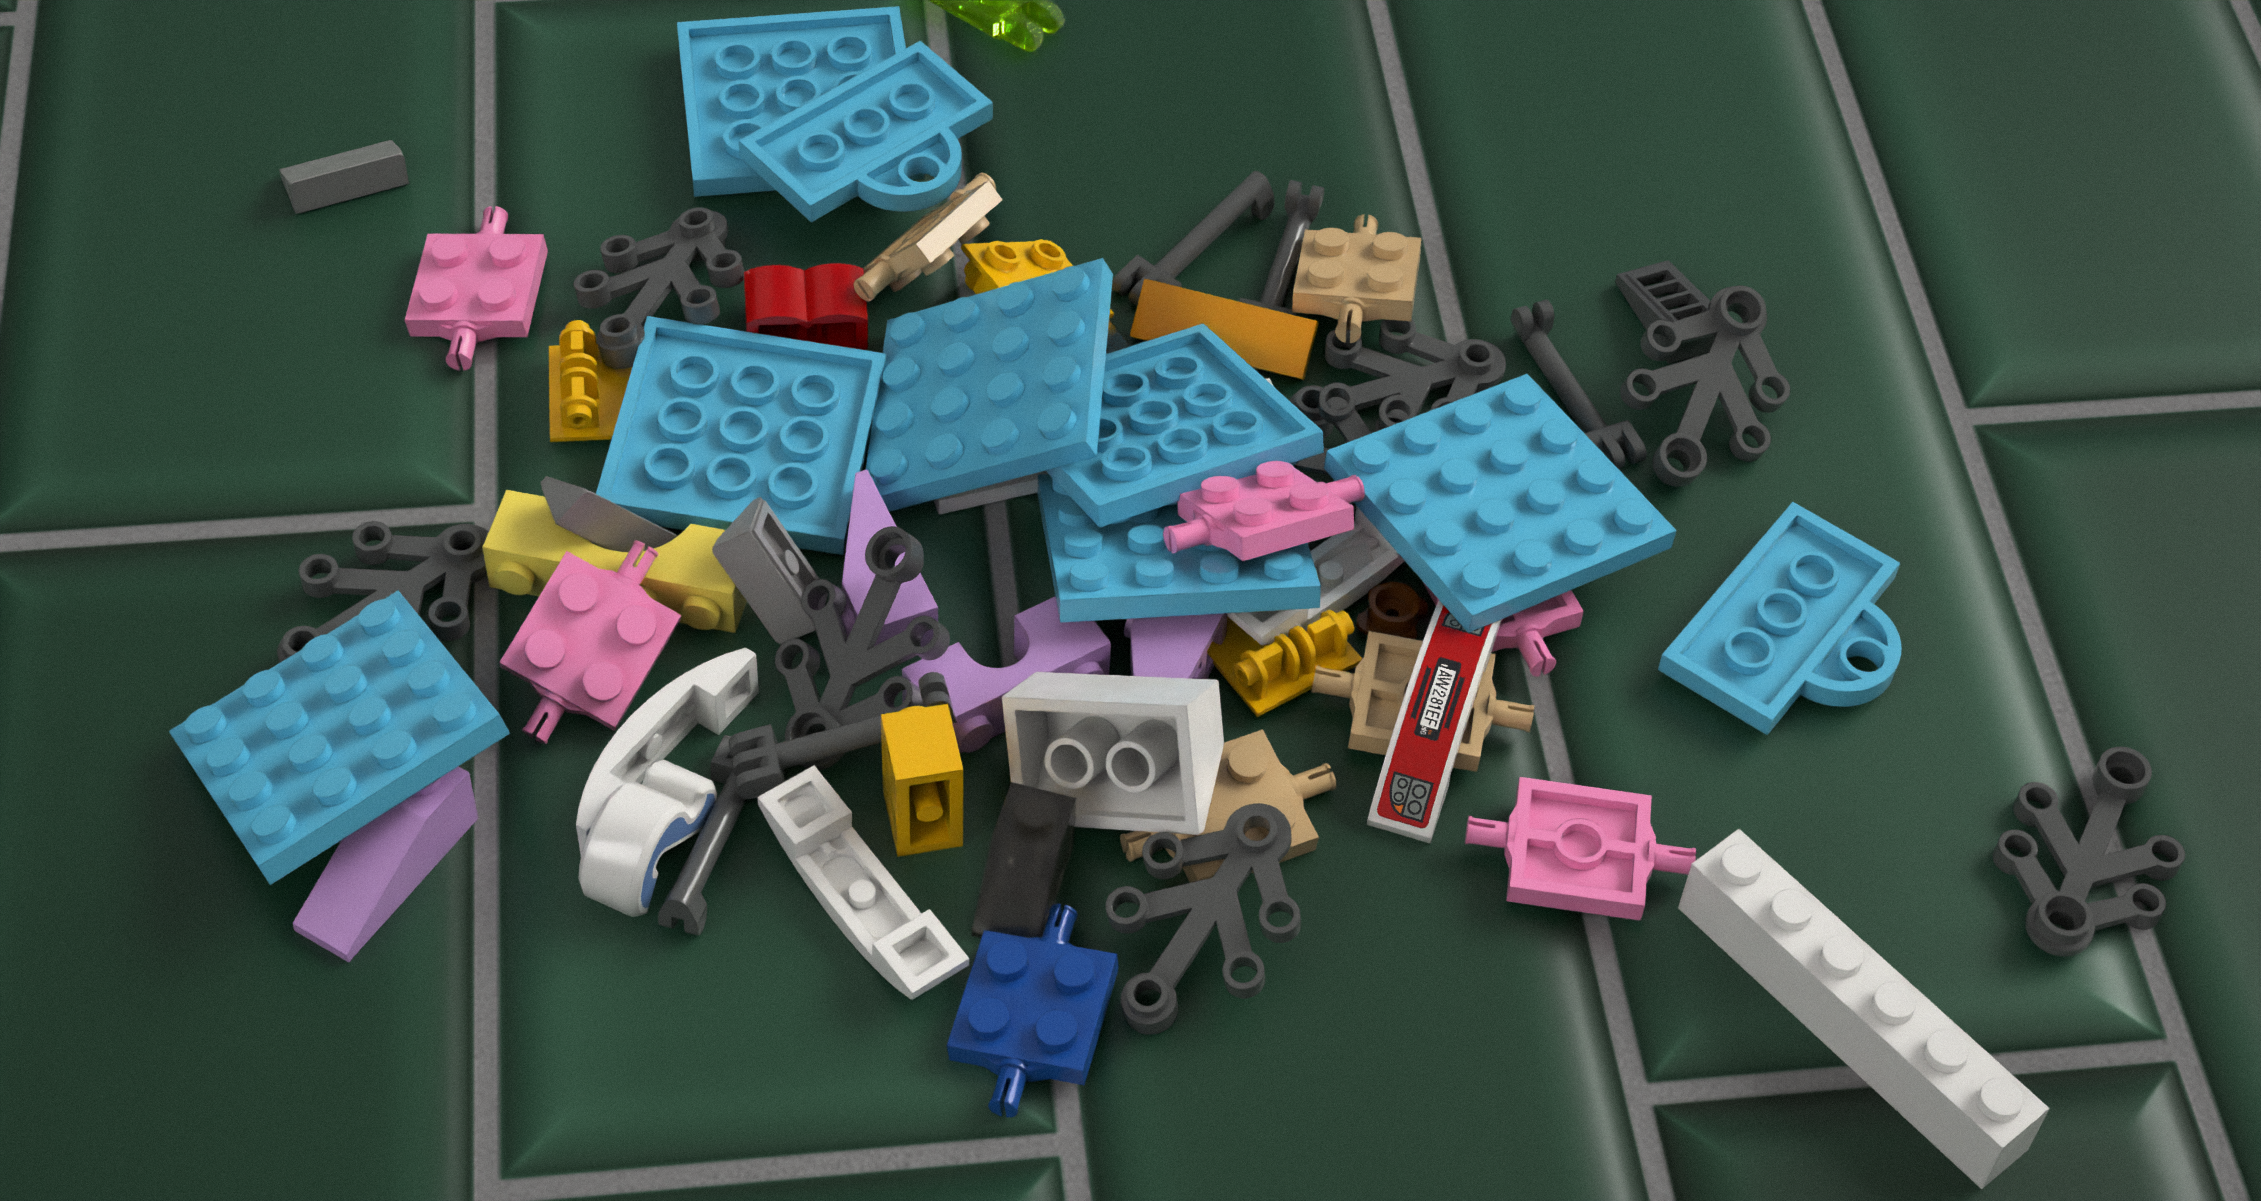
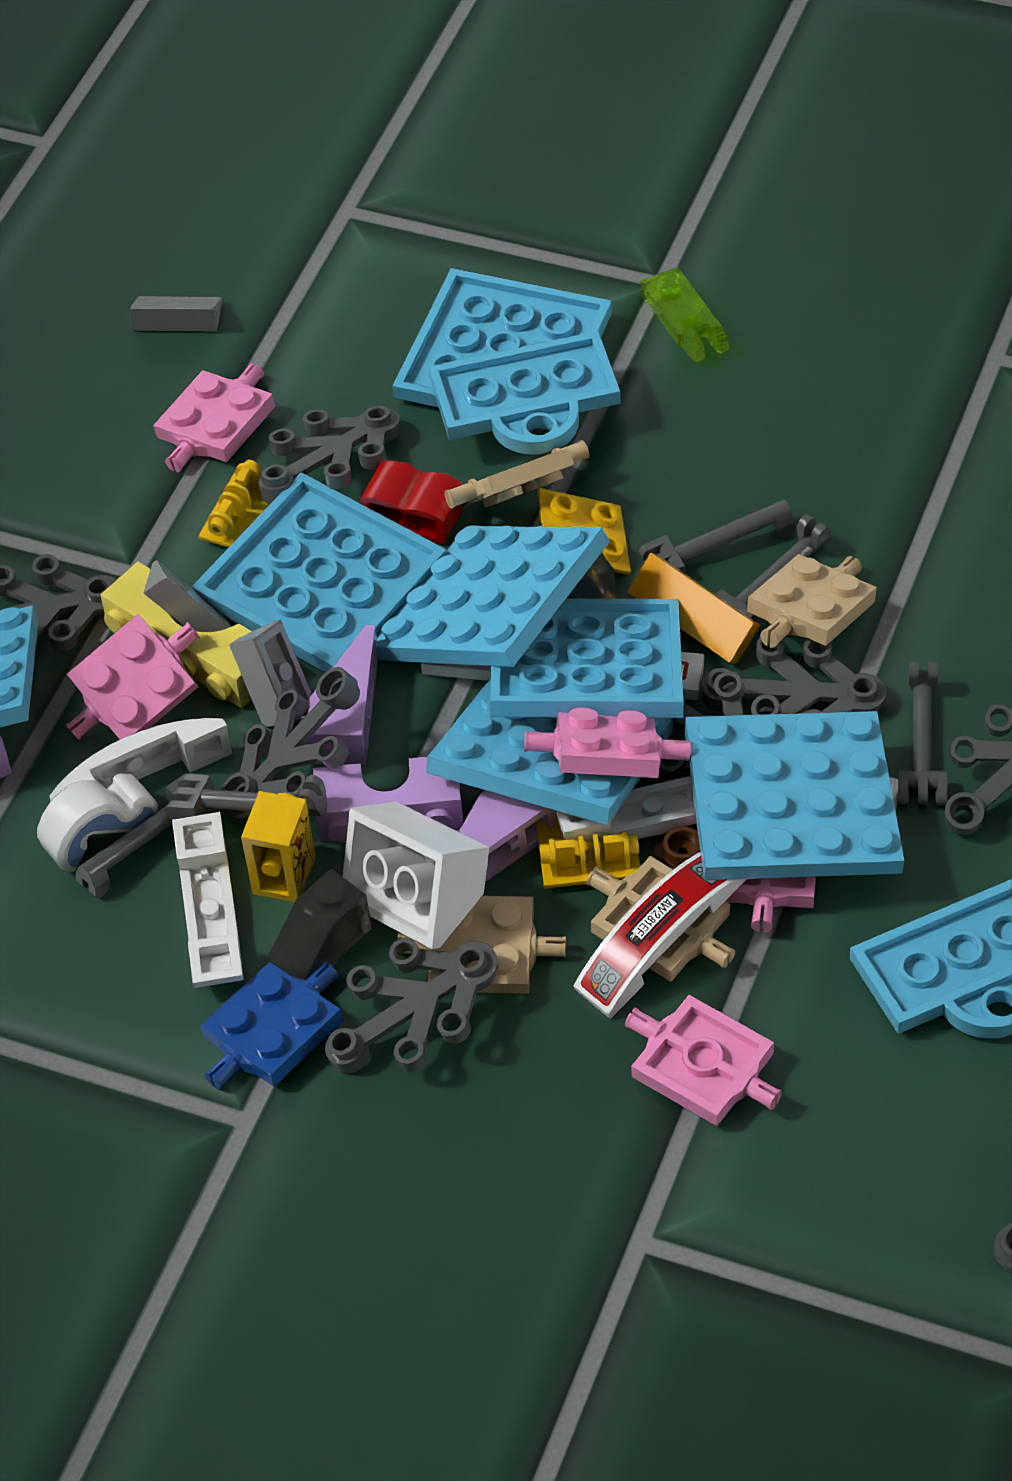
camera: 35 degrees right, 0 degrees up
white brick [1678,829,2050,1189] -> none

